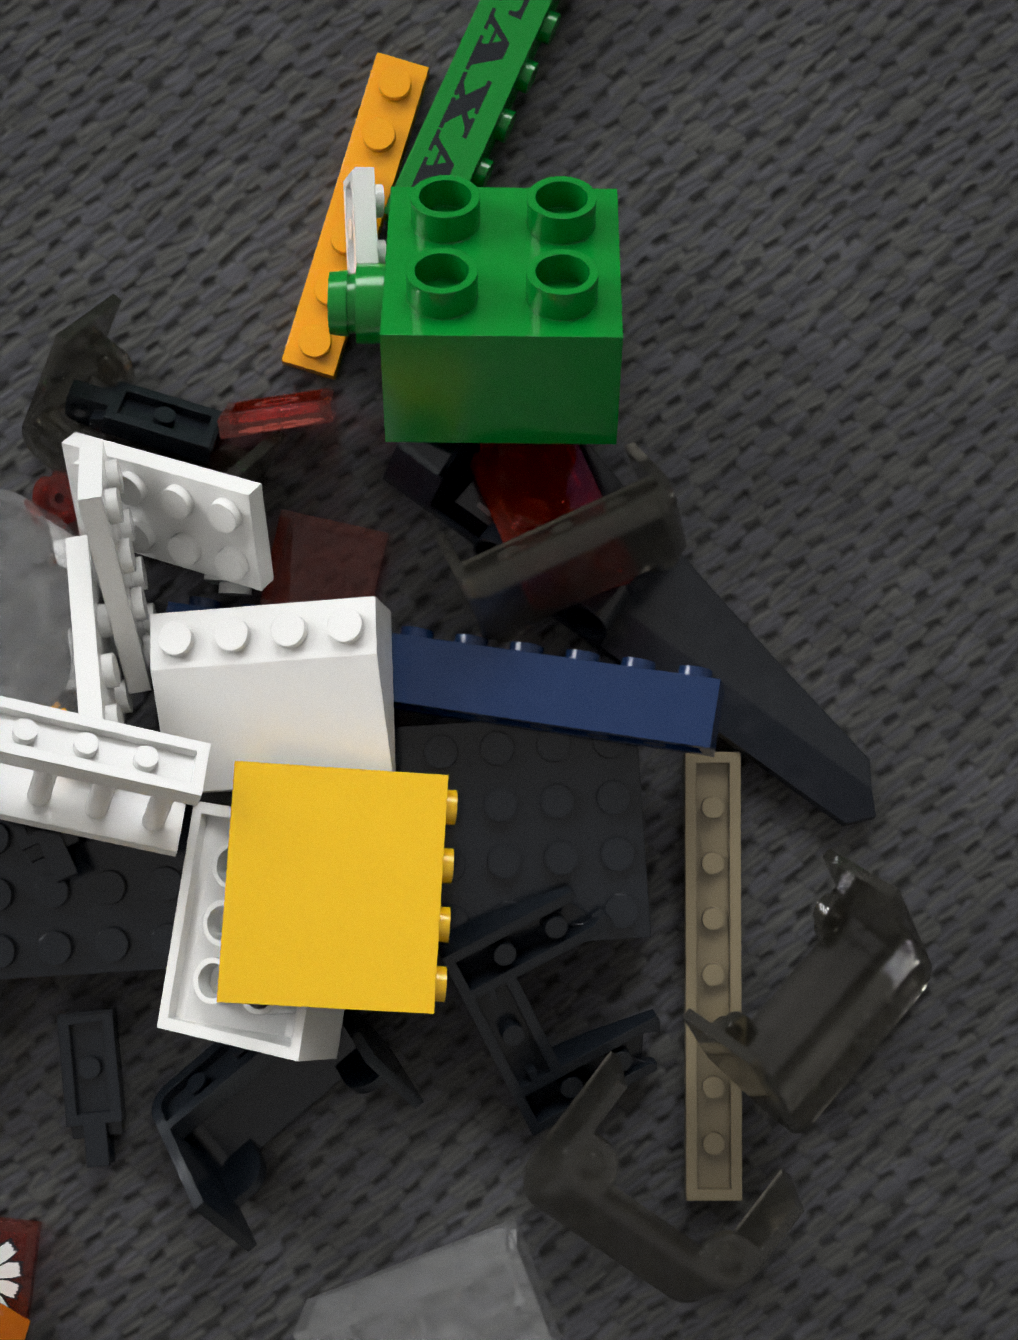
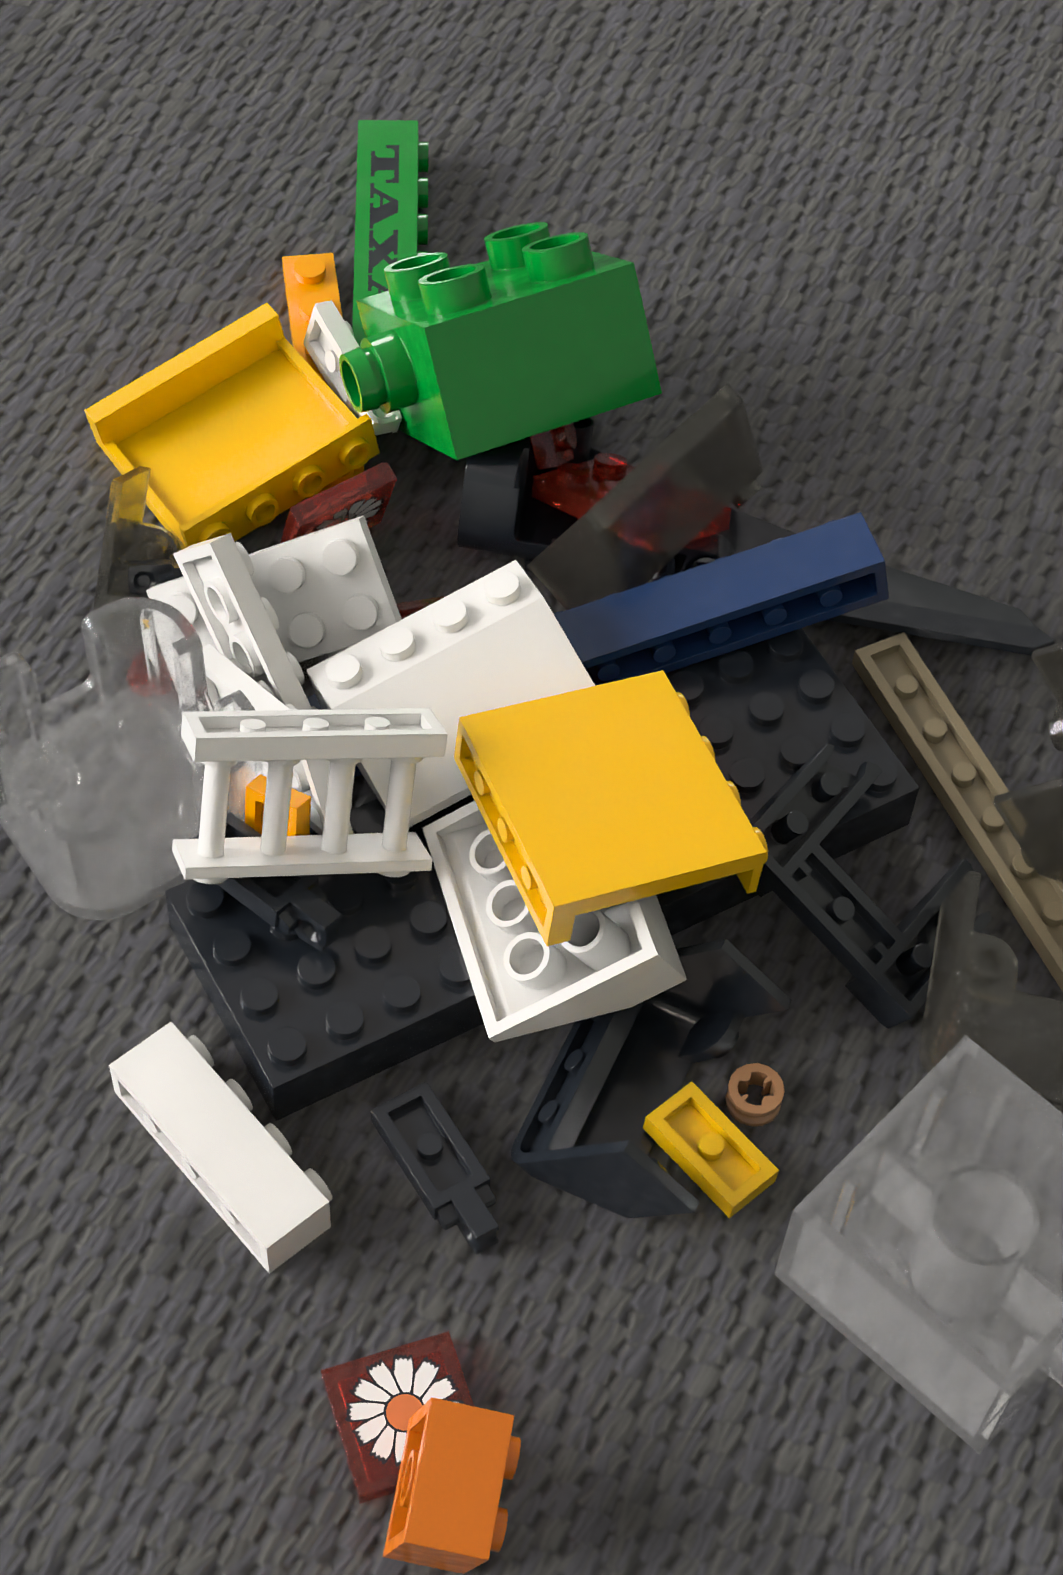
camera: 30 degrees left, 30 degrees down
none -> yellow panel [84,303,380,550]
none -> yellow plate [643,1081,779,1219]
none -> medium nougat bush [725,1063,785,1126]

